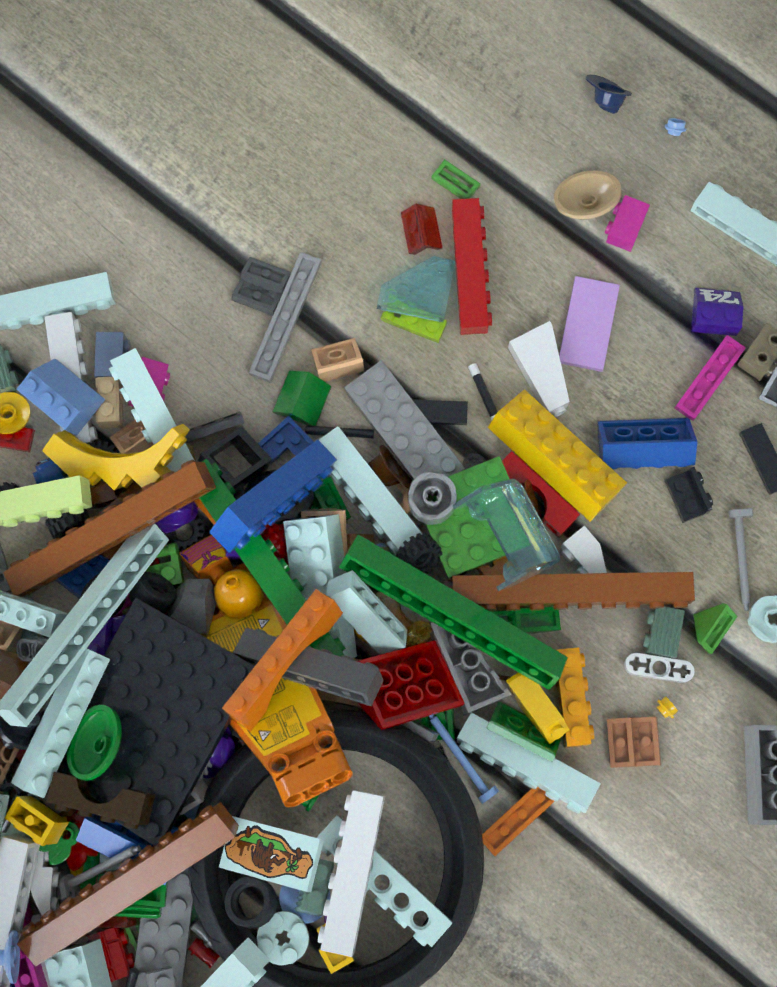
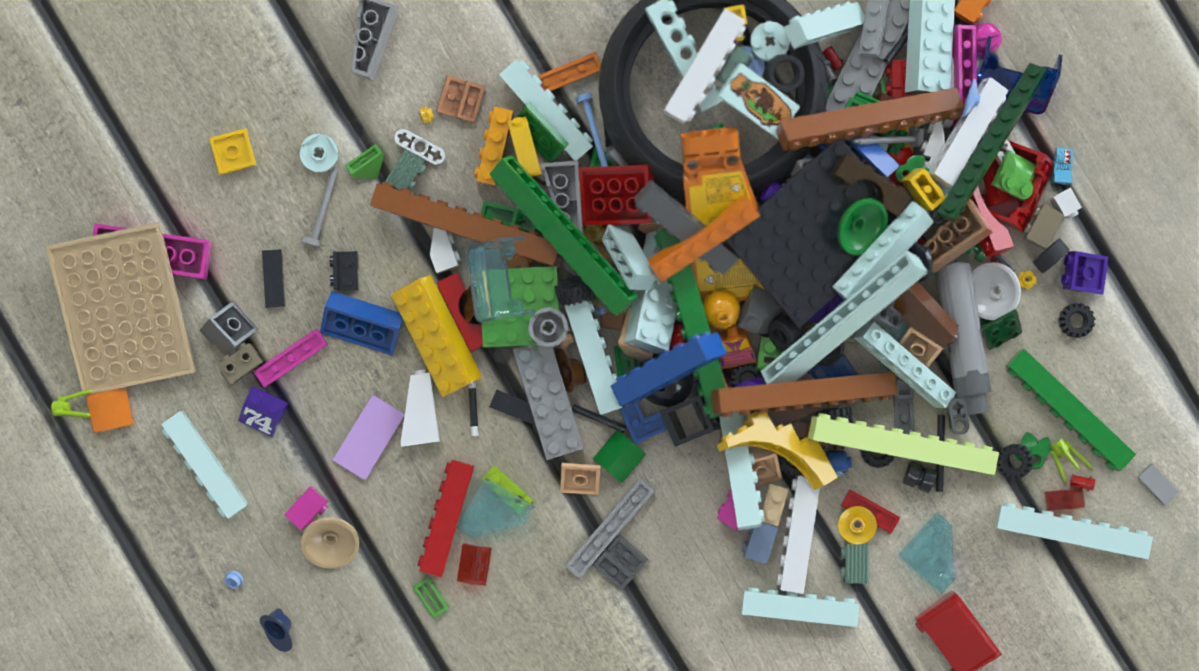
camera: 170 degrees left, 10 degrees up
medium blue slope [17,359,105,436] -> none
black tile [185,411,244,443] -> none

